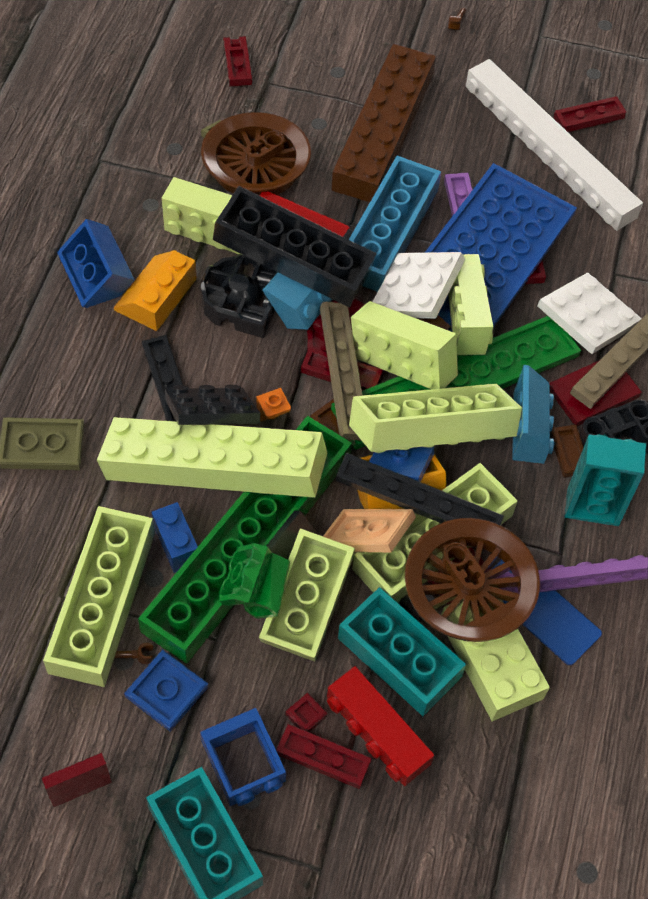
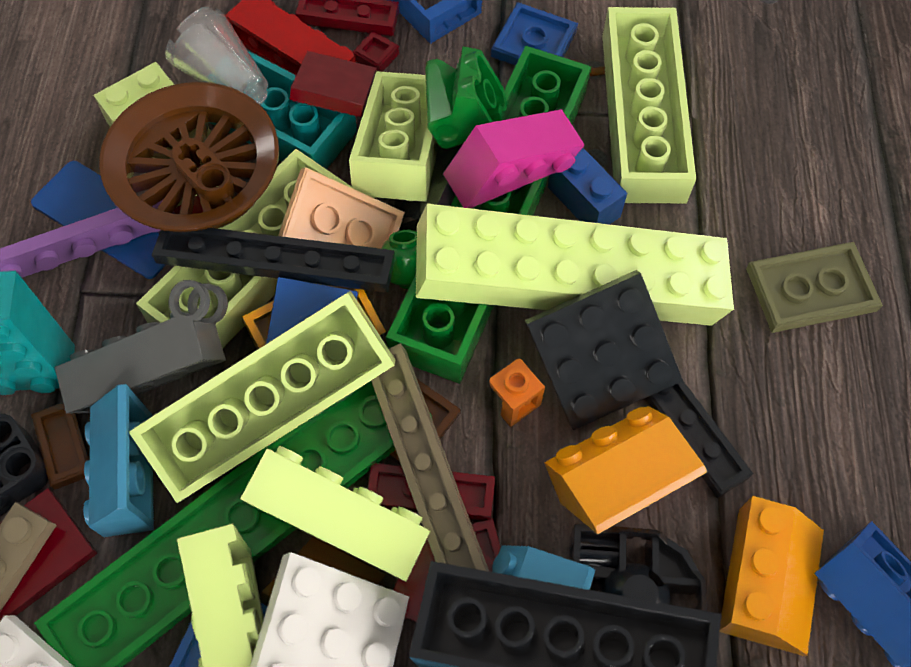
camera: 170 degrees right, 5 degrees up
none -> dark grey hinge [55,280,228,414]
none -> clear cone [165,6,268,105]
none -> dark red tile [290,51,376,117]
none -> green head [381,230,417,289]
none -> dark pink wedge [443,109,585,208]
none -> light orange slope [544,406,707,534]

